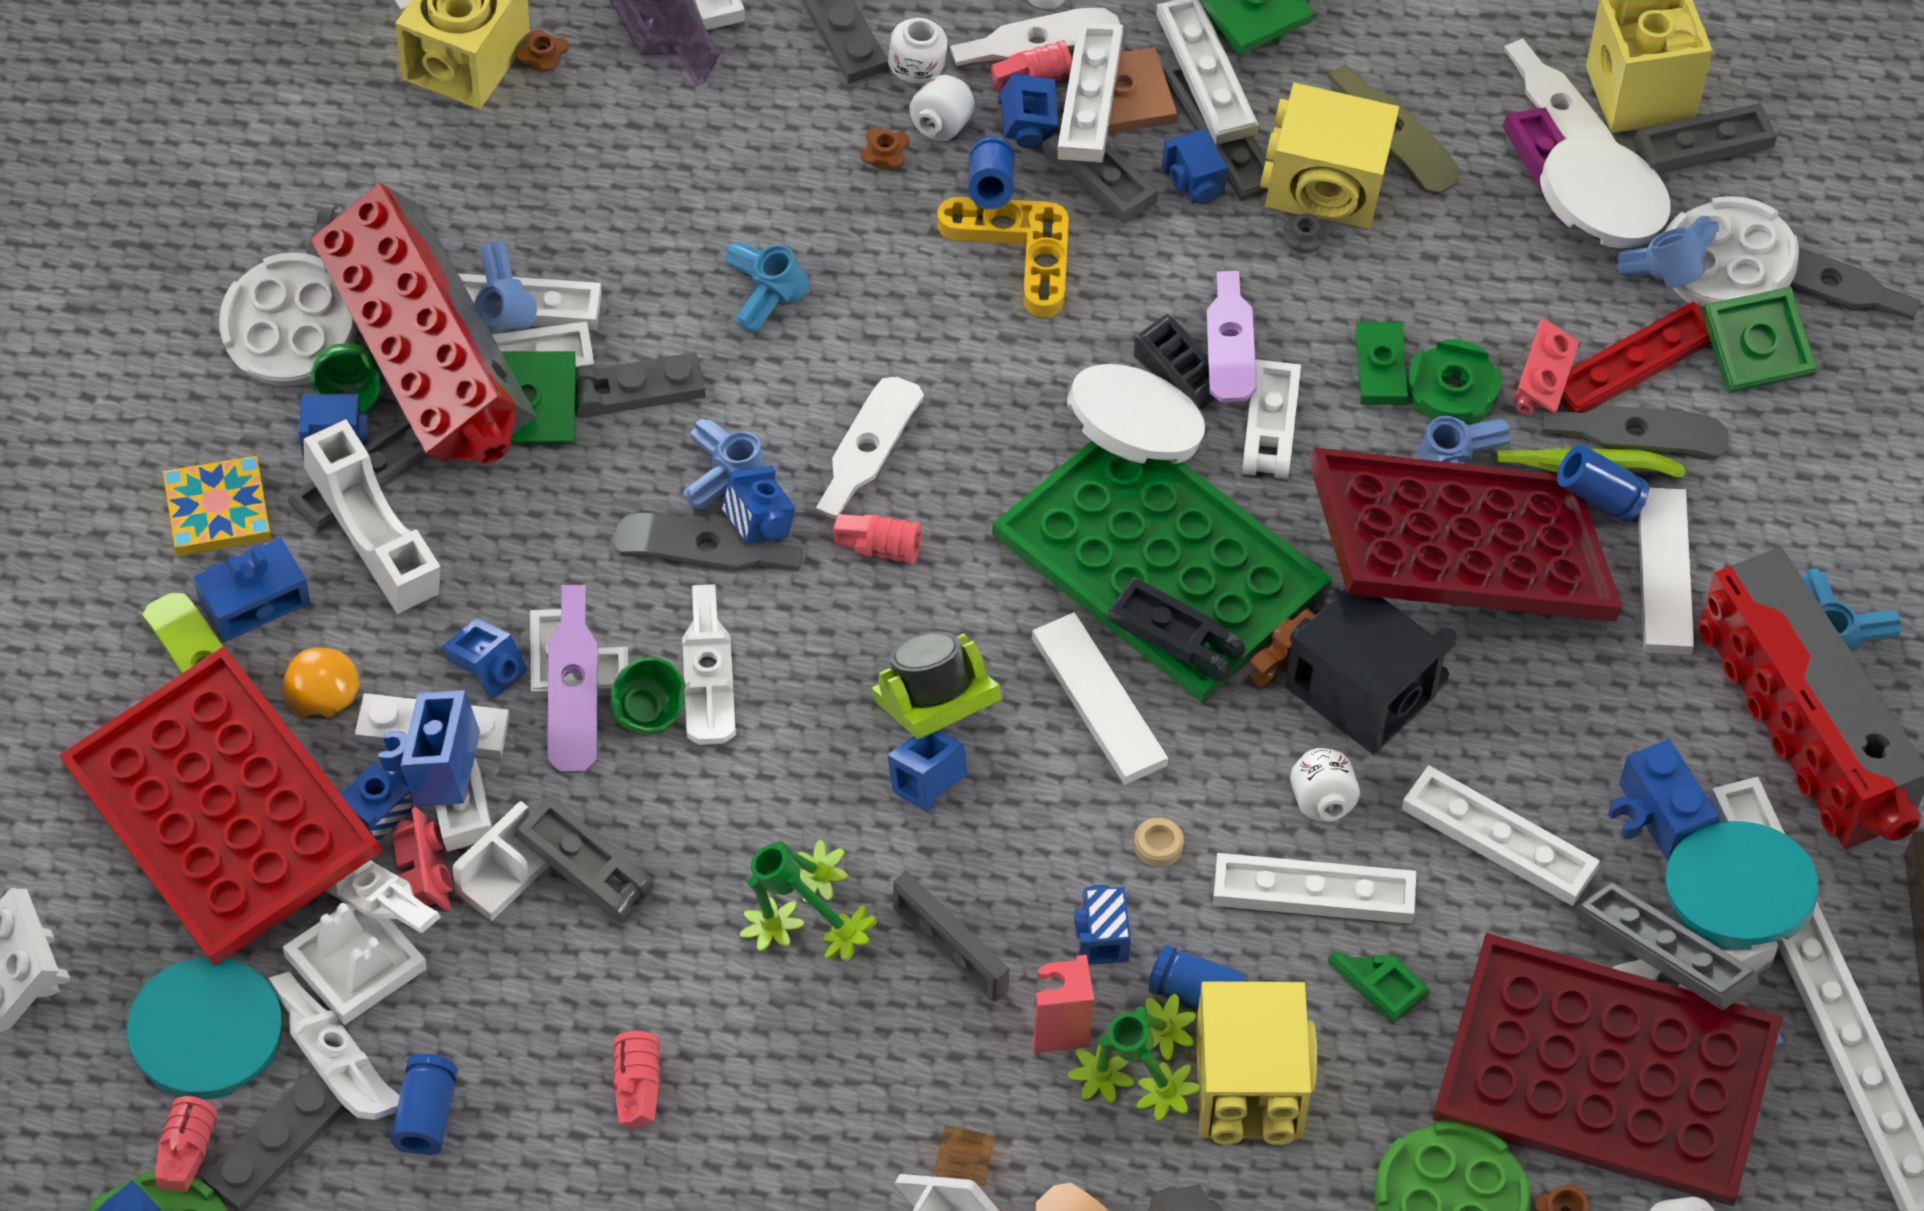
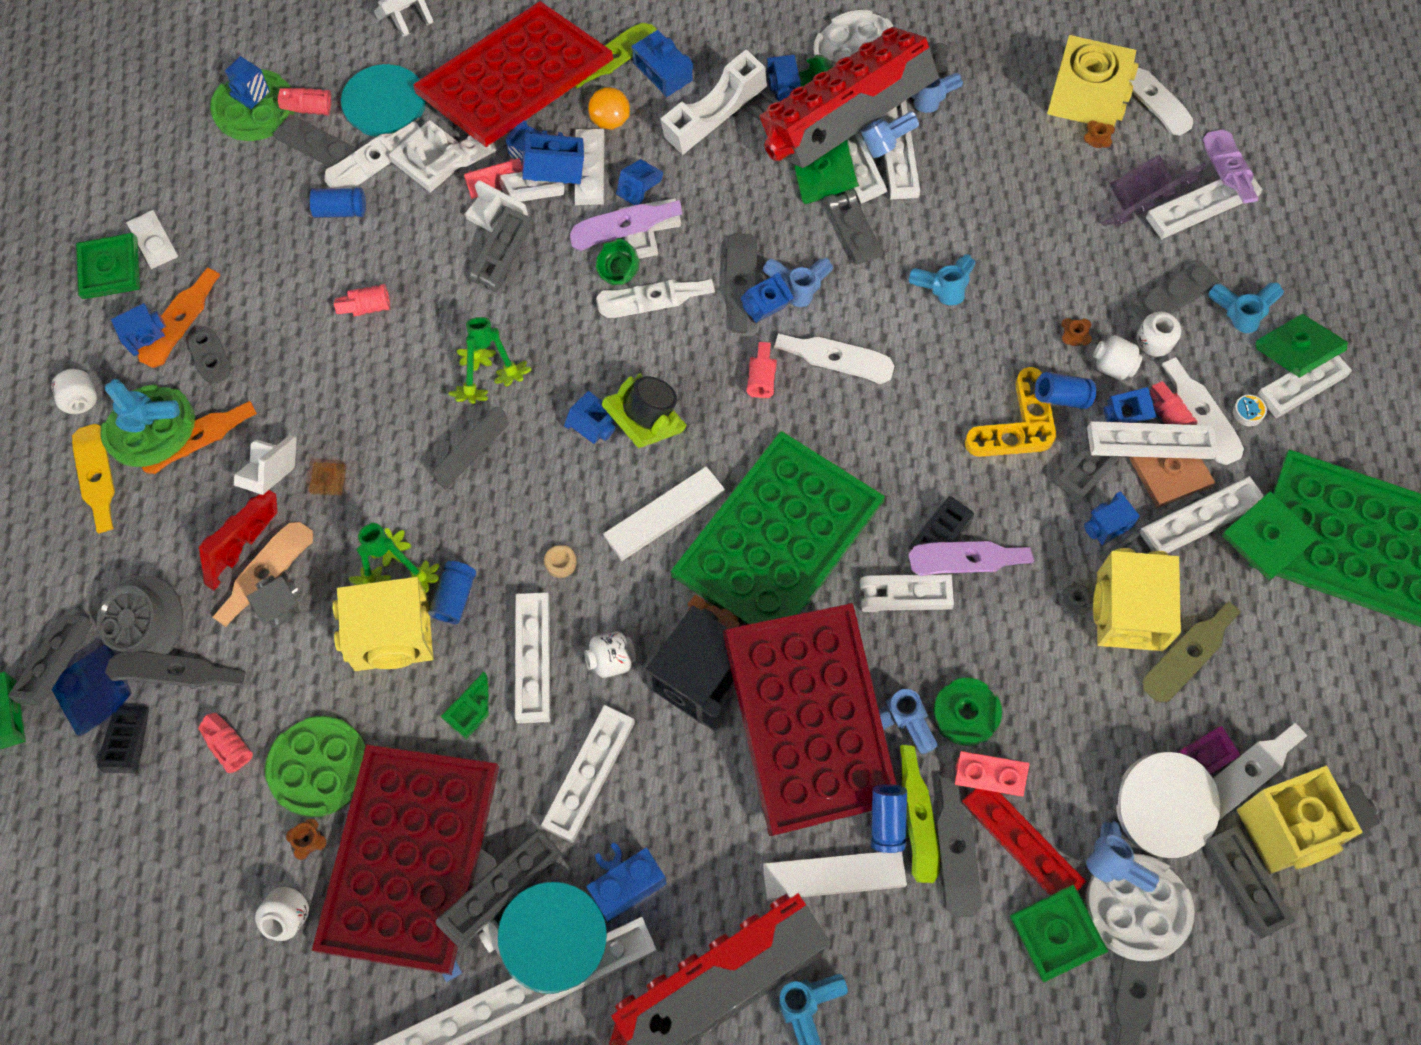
camera: 85 degrees right, 10 degrees up
tile [163,456,271,556] -> none
coral hinge [1032,955,1094,1053] -> none
white tile [1067,364,1205,464] -> none
blue brick [1074,884,1131,965] -> none
black hinge [1107,577,1246,682] -> none
green plate [1355,322,1408,405] -> none

